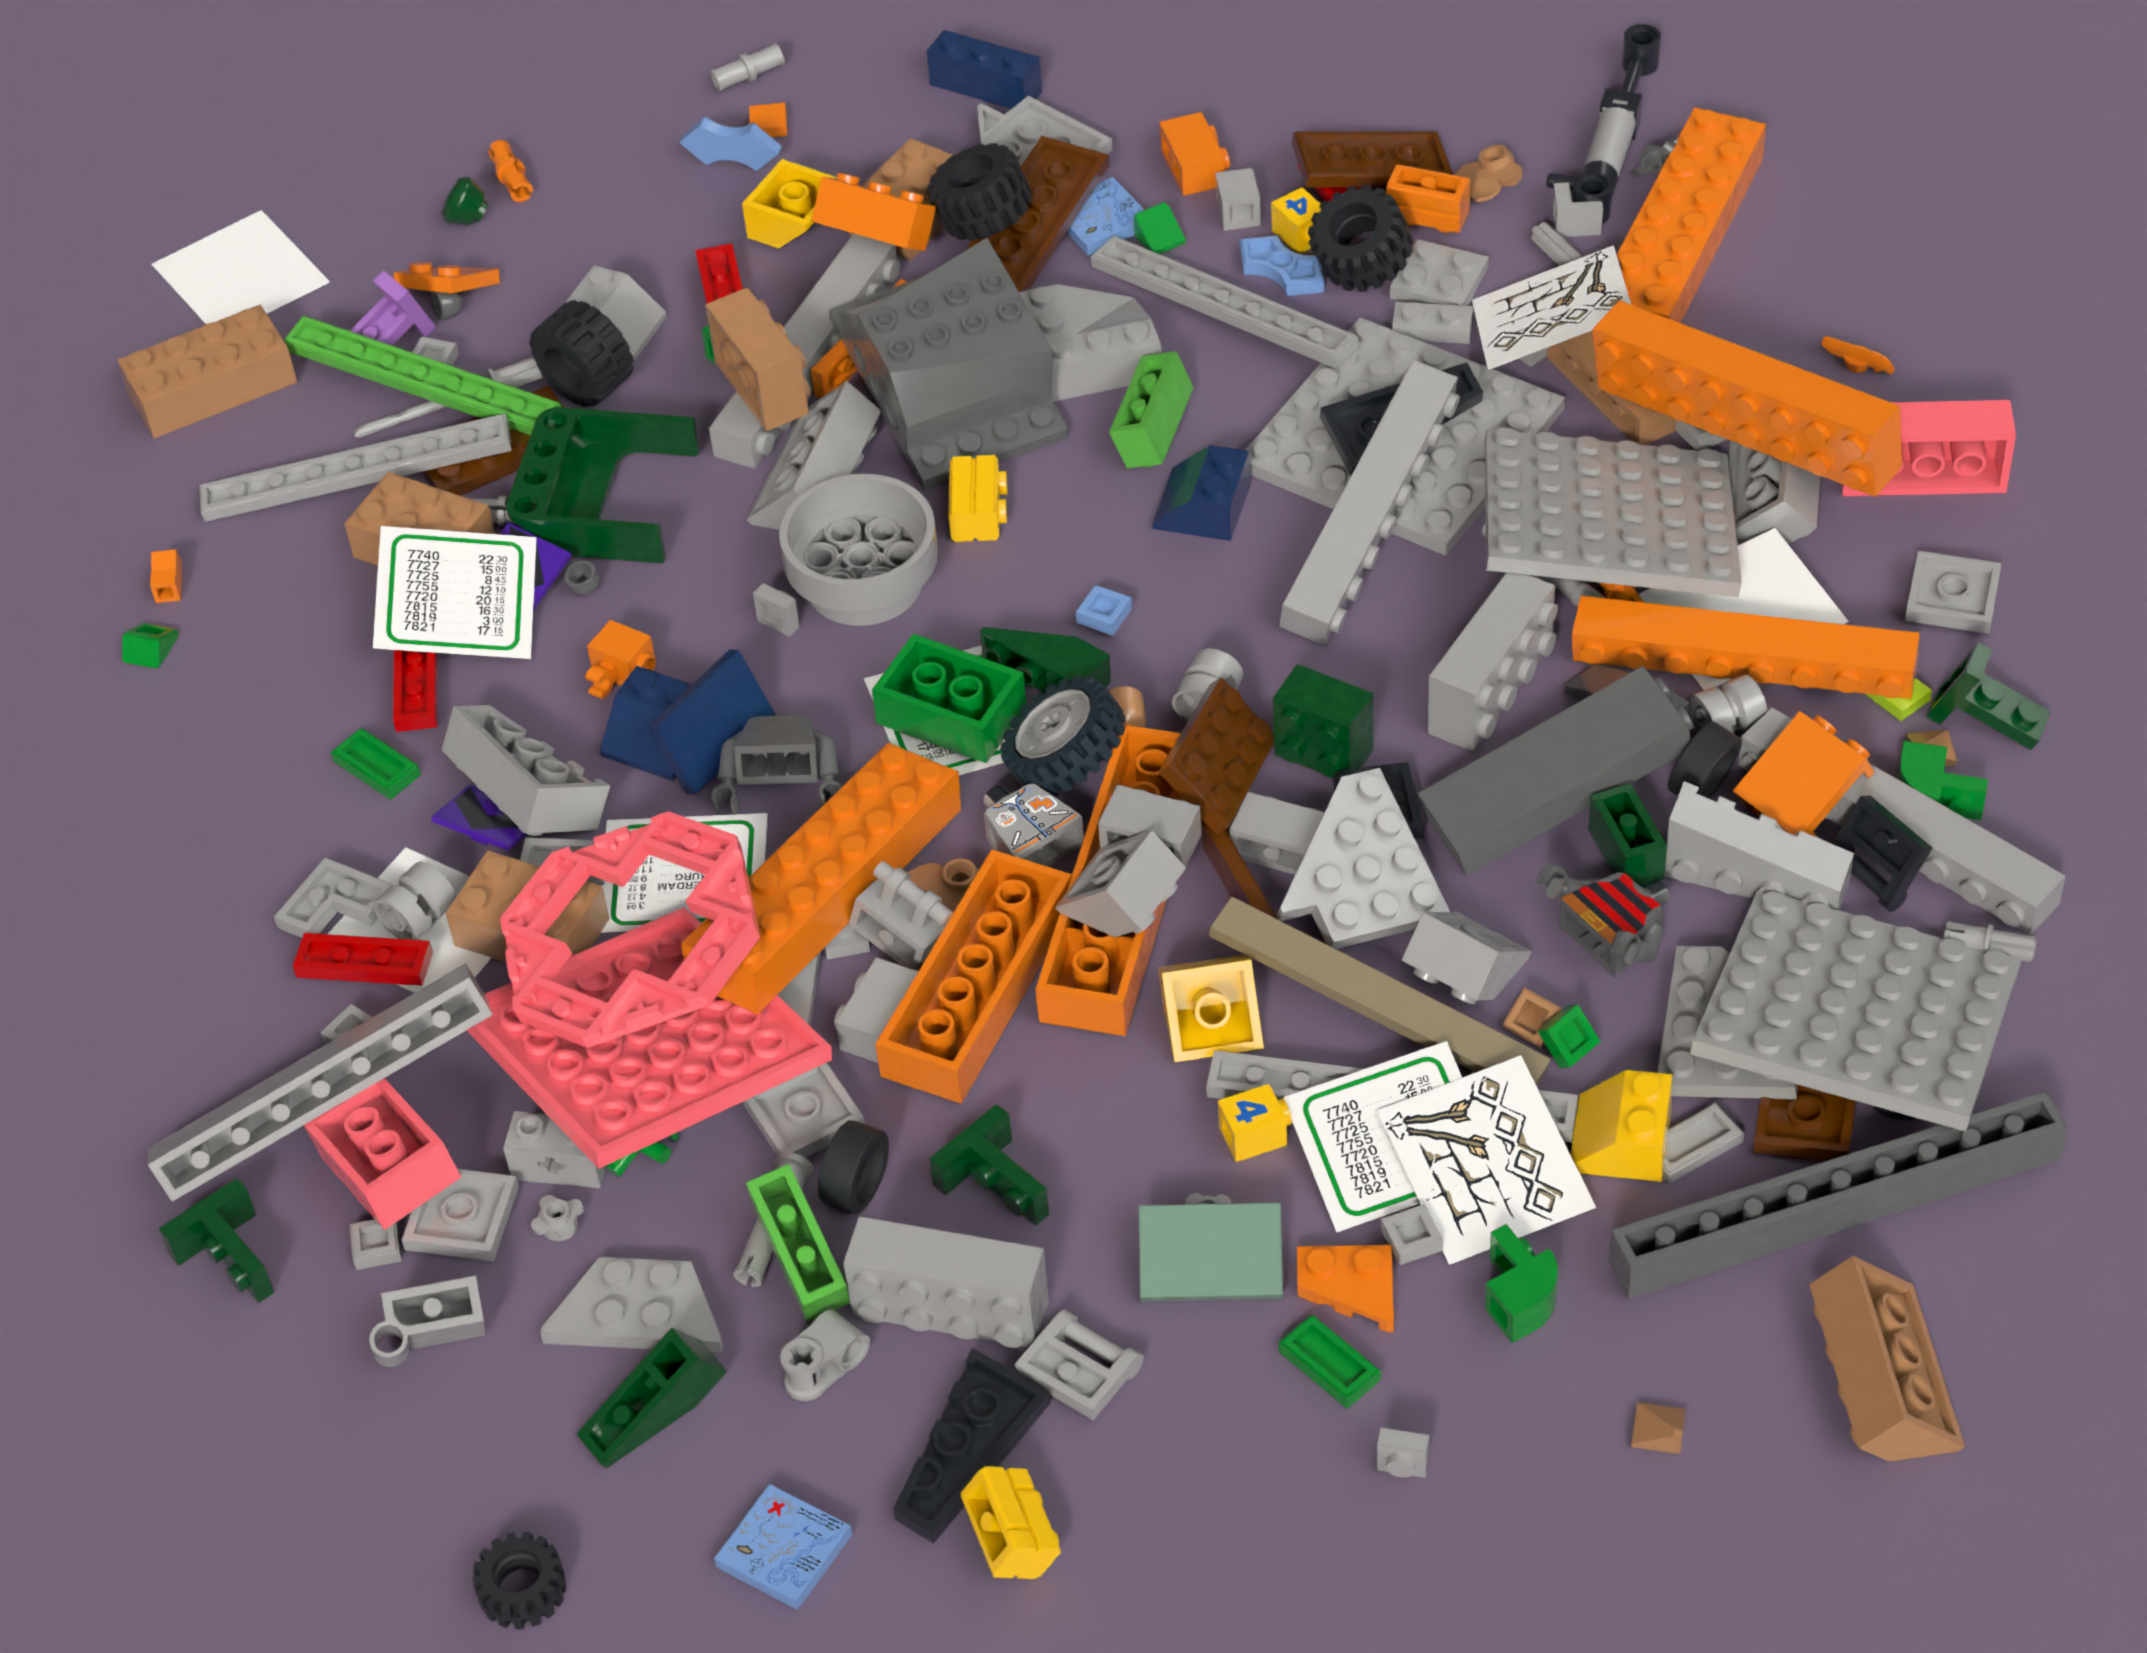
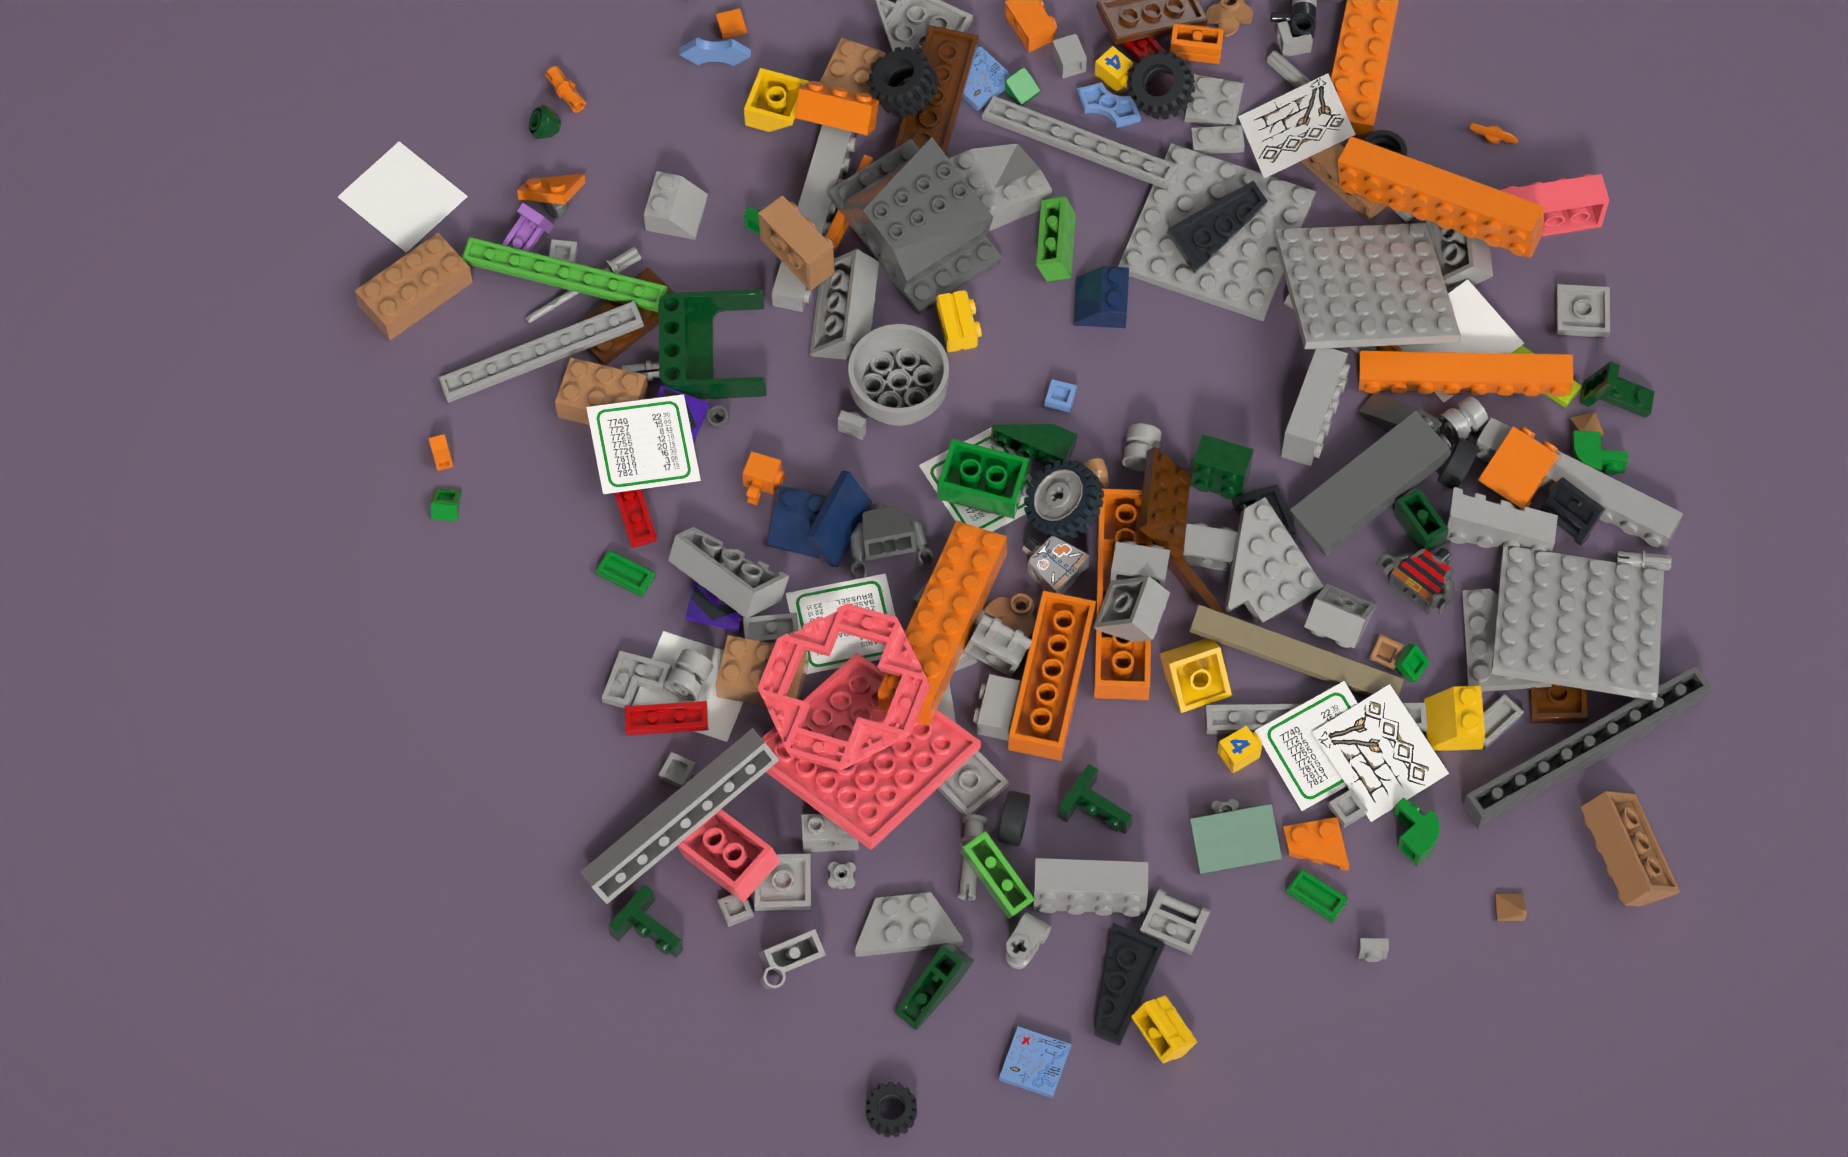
camera: 15 degrees left, 15 degrees up
black tyre [529,300,634,407] -> none
red plate [695,243,743,304] -> none
light grey brick [1279,360,1460,646] -> none

